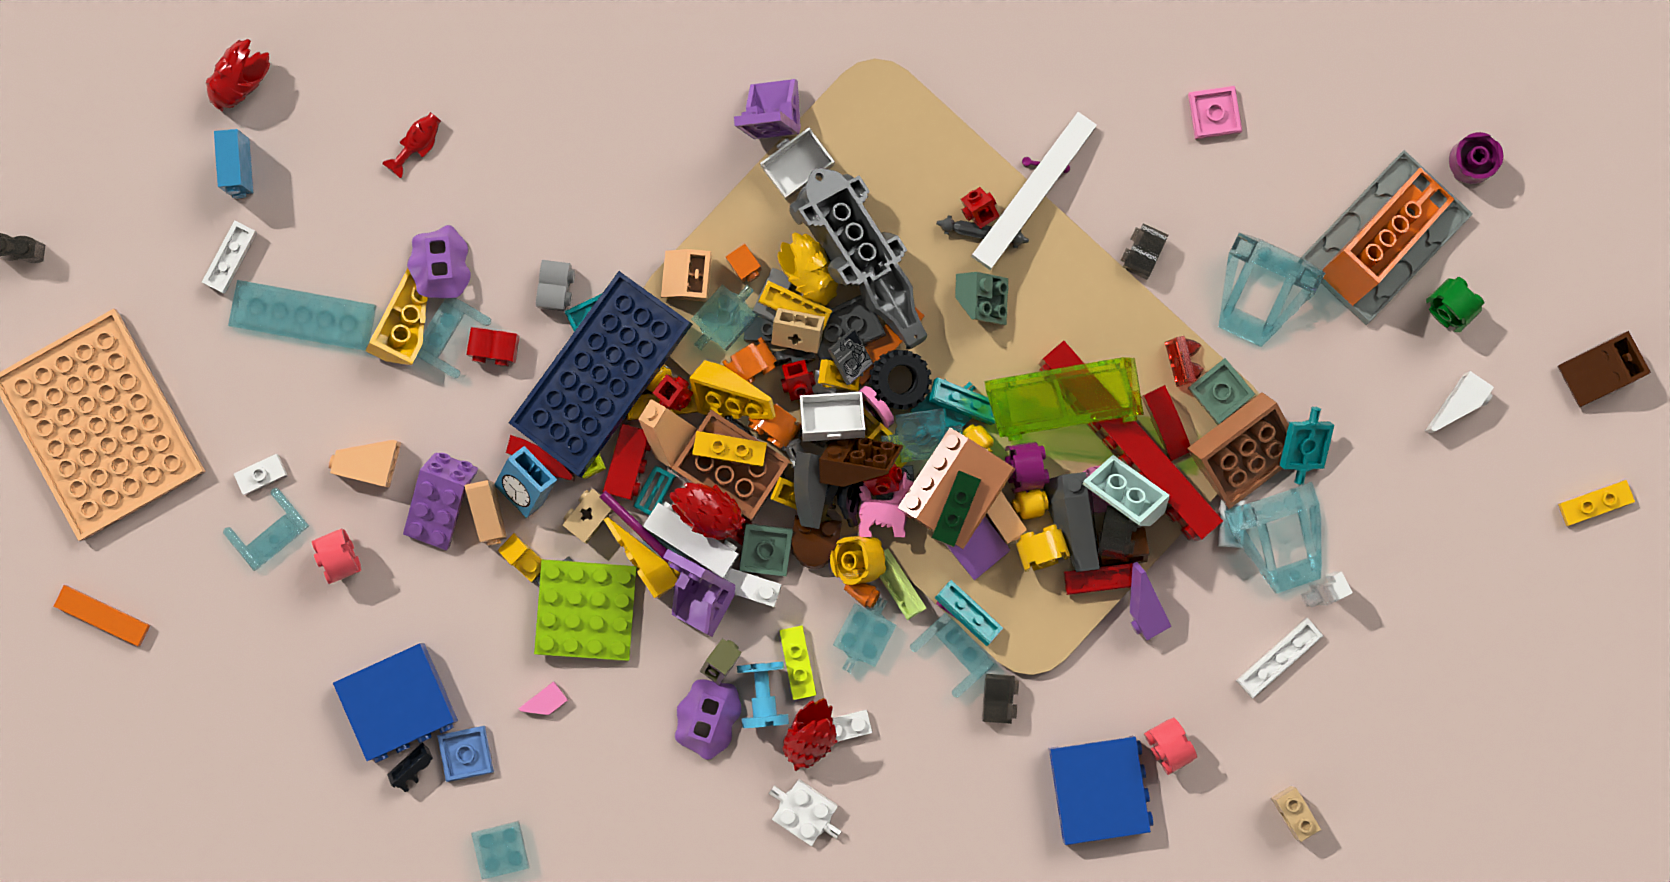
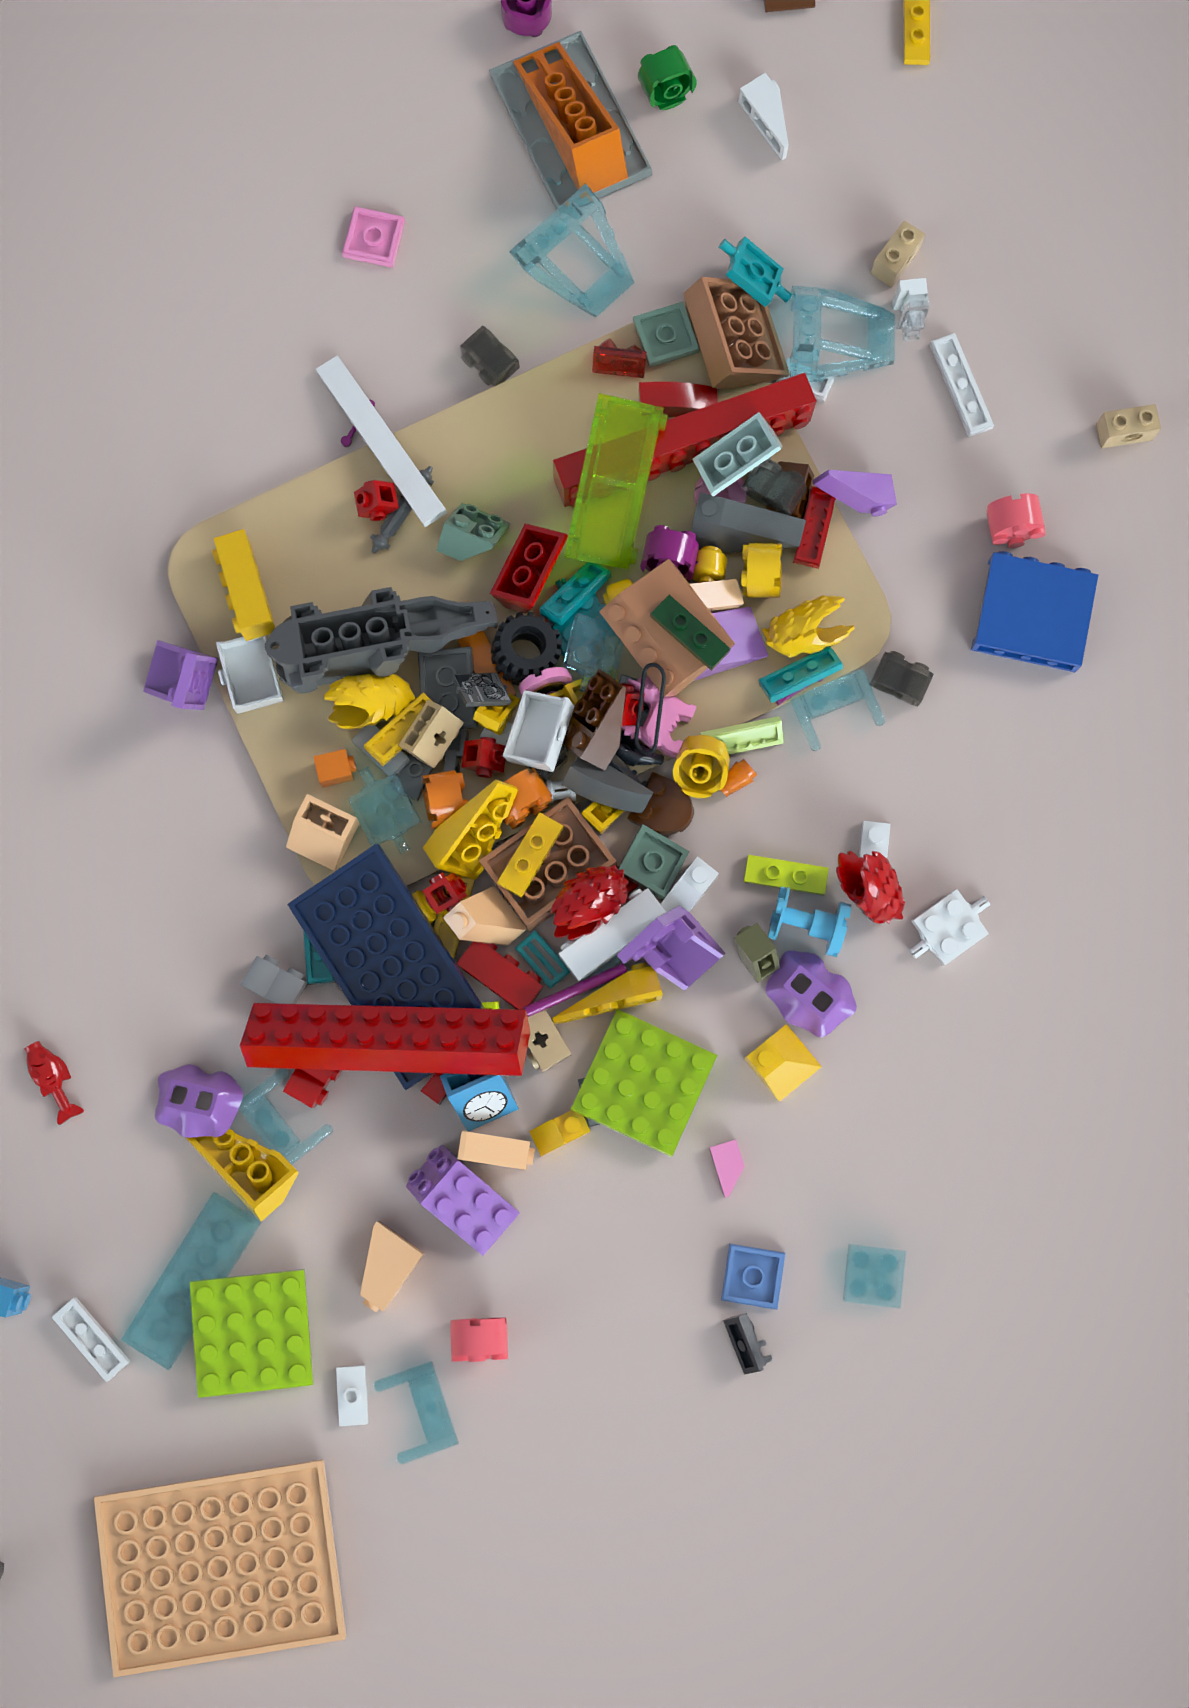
camera: 75 degrees left, 5 degrees down
orange tile [53,585,150,646] -> none
blue brick [333,643,458,763] -> none
clear light blue plate [833,597,897,673] -> none
none -> lime plate [190,1269,313,1398]
none -> yellow brick [212,529,276,641]
none -> red brick [239,1003,530,1076]
none -> red slope [490,523,568,614]
none -> black piece [634,663,666,755]
none -> yellow slope [744,1024,822,1101]
none -> yellow head [762,595,854,658]
none -> tan brick [871,220,926,288]

